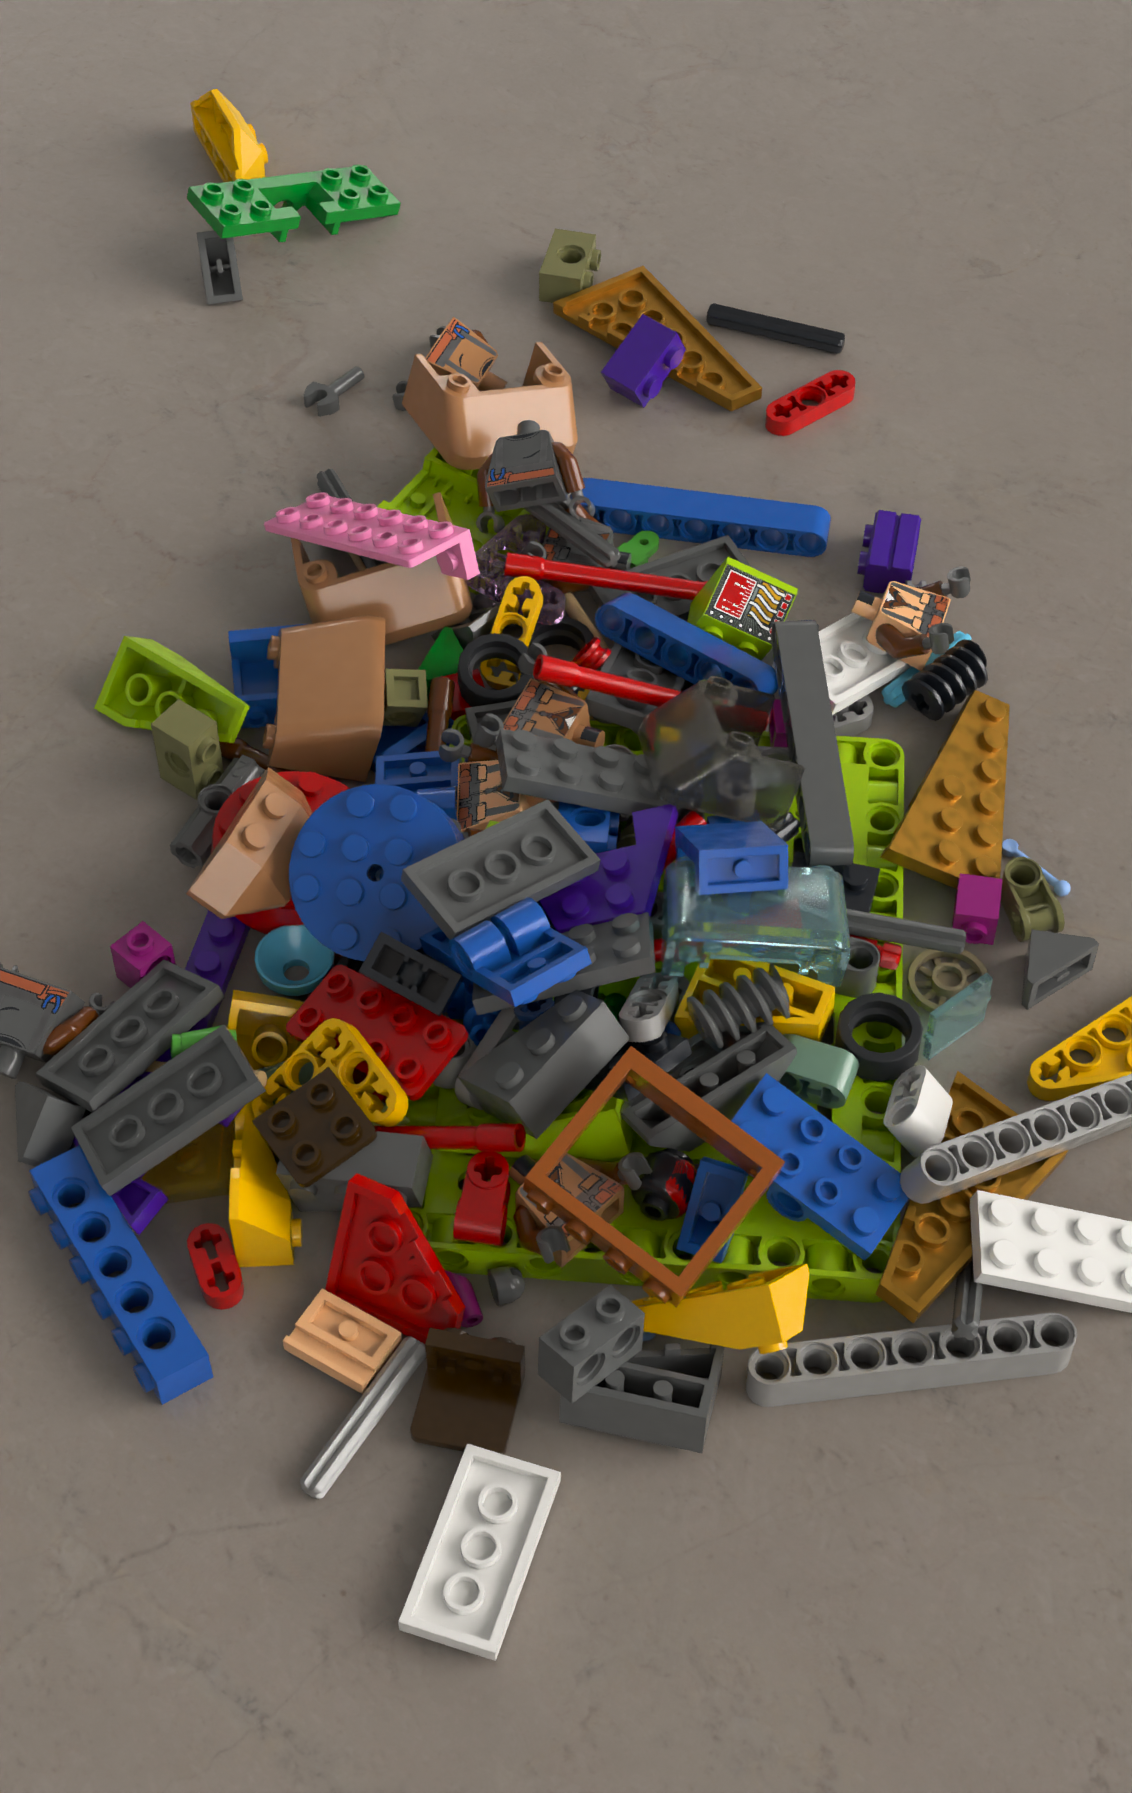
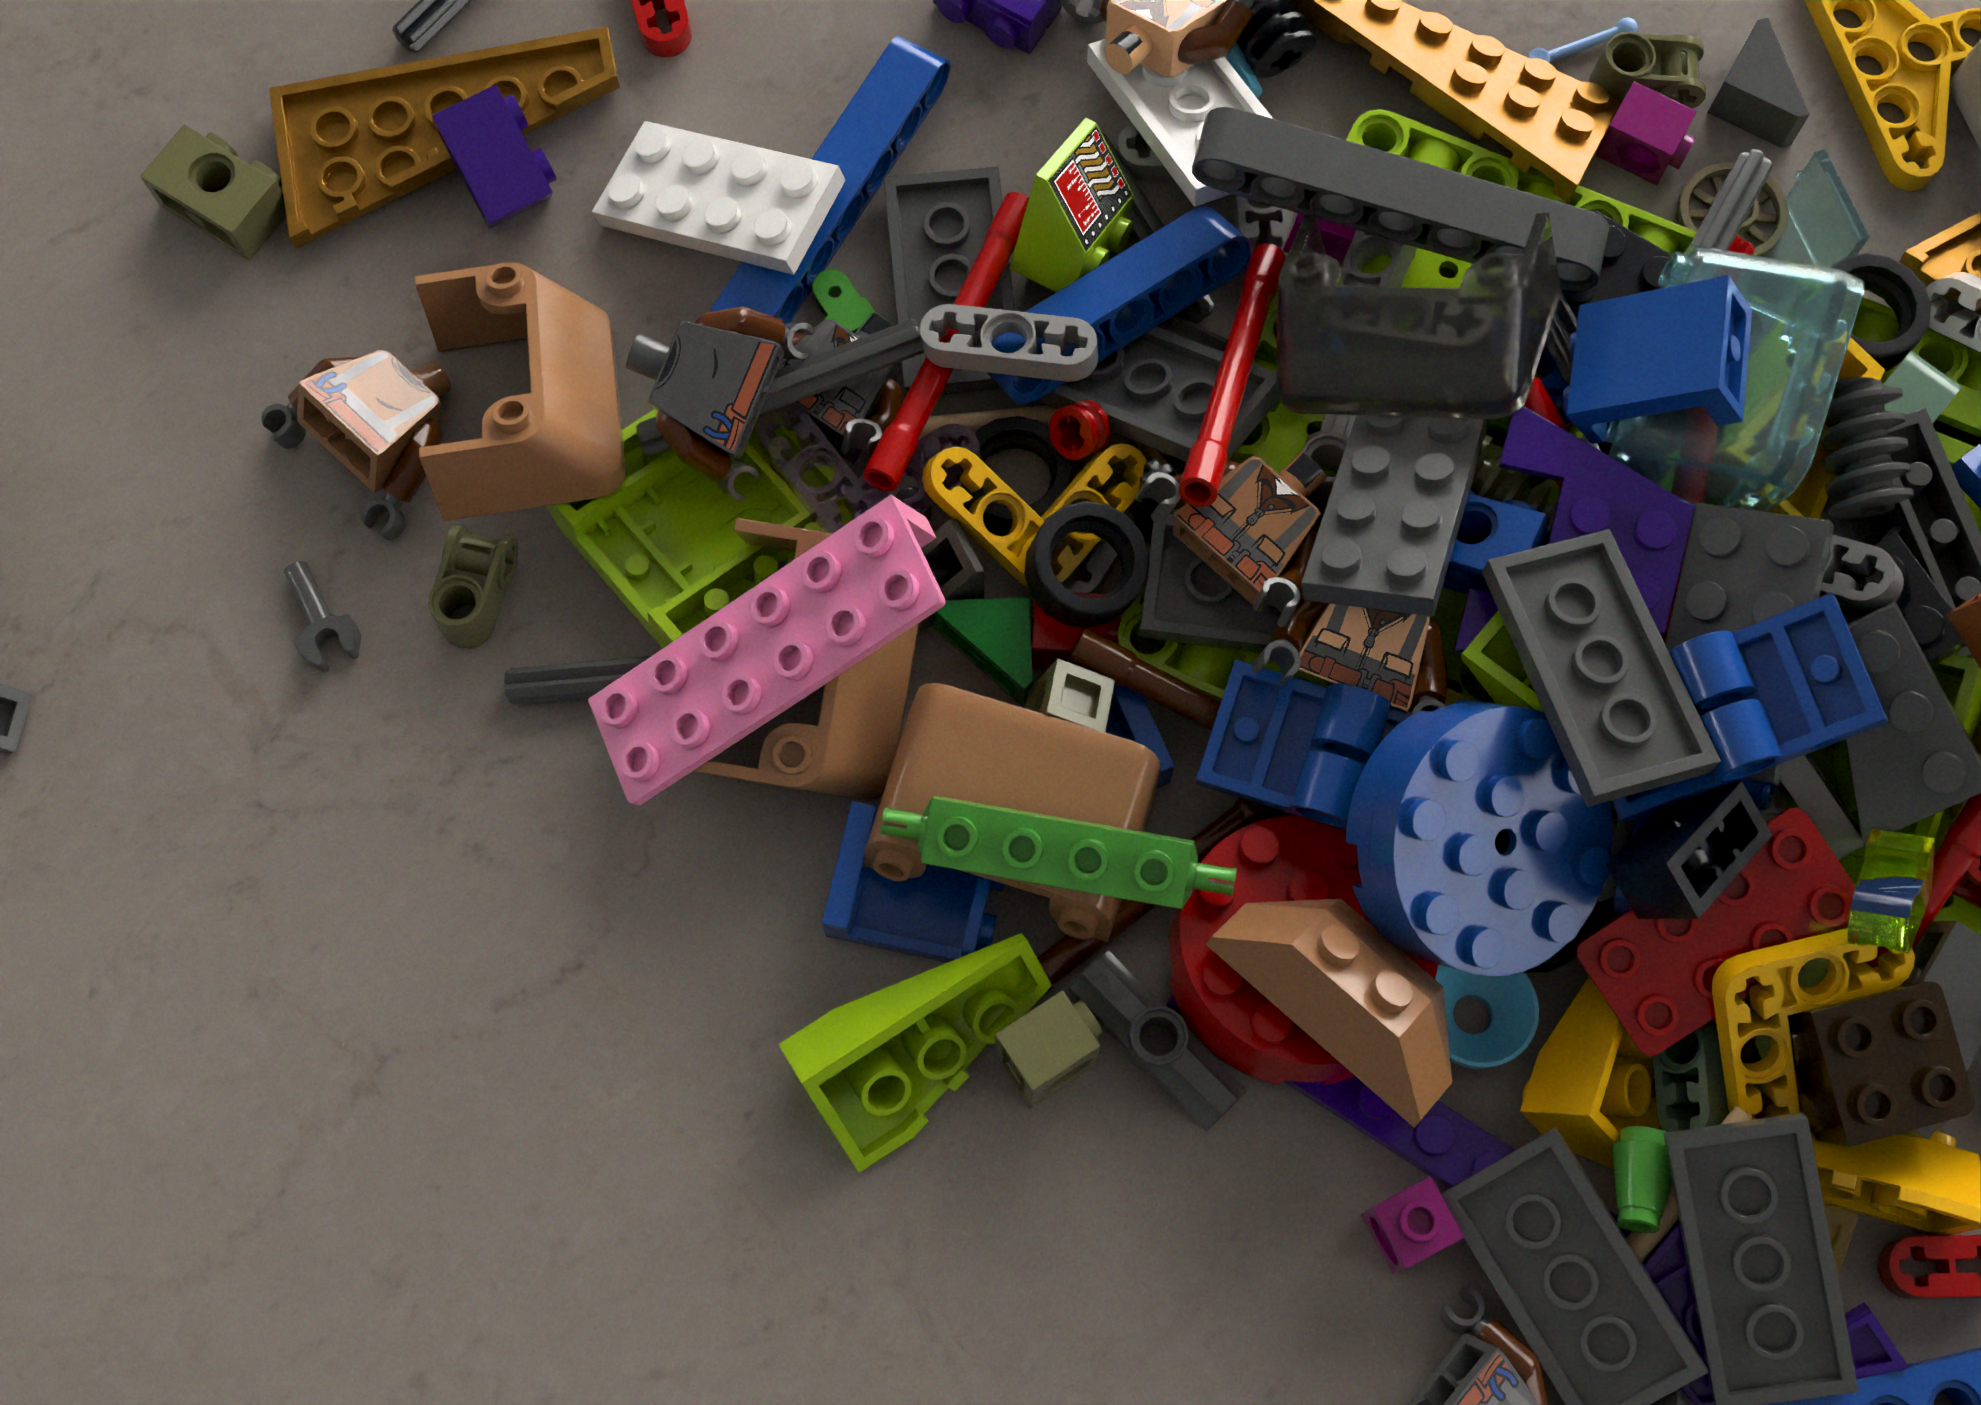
camera: 70 degrees left, 20 degrees up
none -> olive piece [428,524,518,648]
none -> white plate [592,121,846,275]
none -> bright green plate [880,796,1237,909]
none -> light grey beam [920,304,1098,382]
none -> clear neon green leg [1848,829,1935,953]

